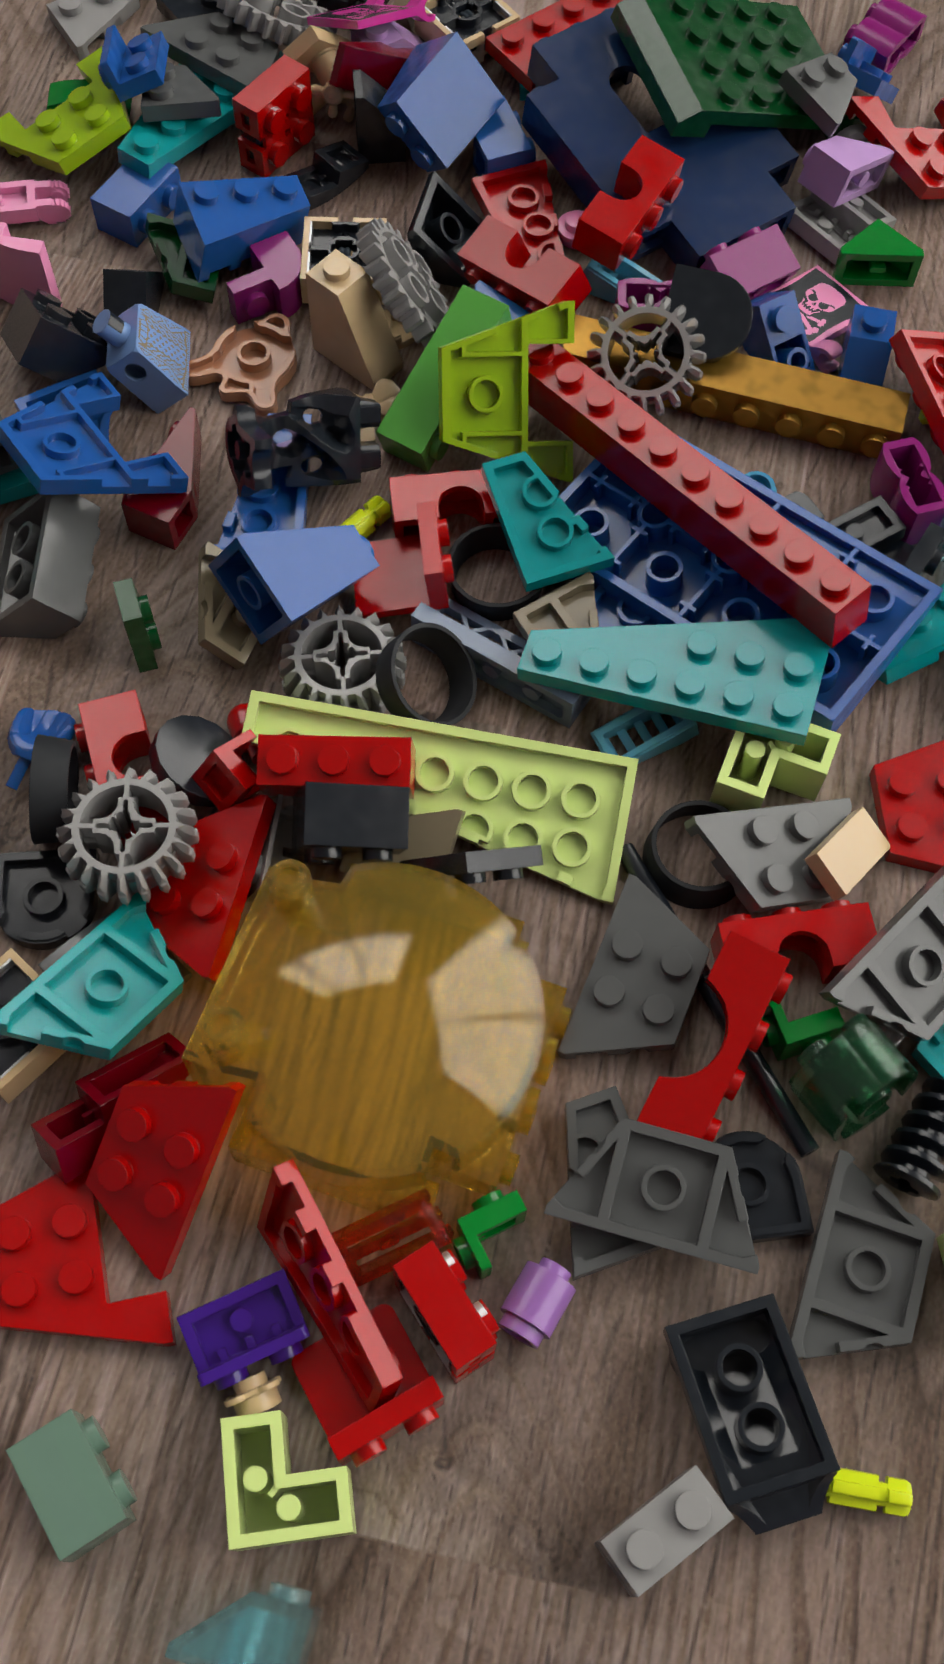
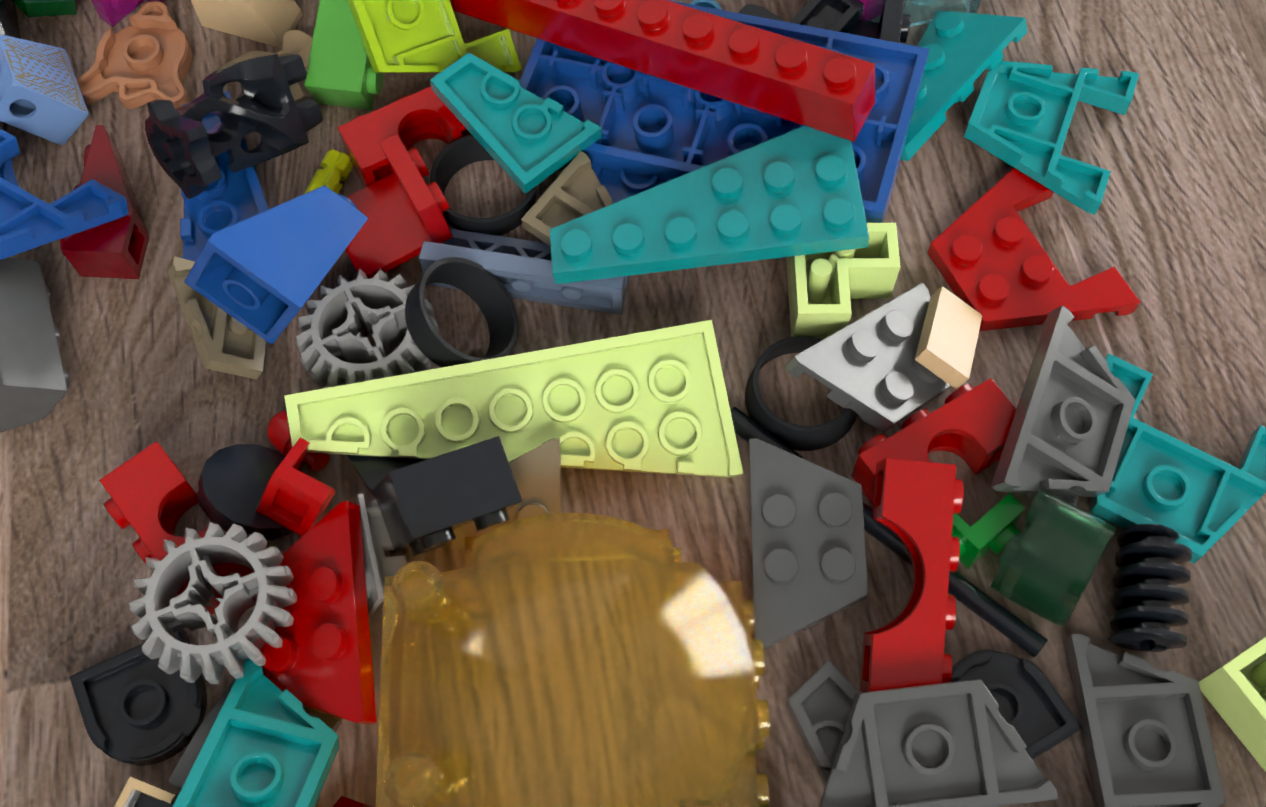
camera: 20 degrees left, 0 degrees up
blue piece [5,708,76,791] -> none
black tyre [29,734,79,845] -> none
dark green wing [113,578,162,673] -> none
red arch [256,734,416,799] -> none
wing [400,845,543,886] -> none
medium azure slope [590,707,699,764] -> none

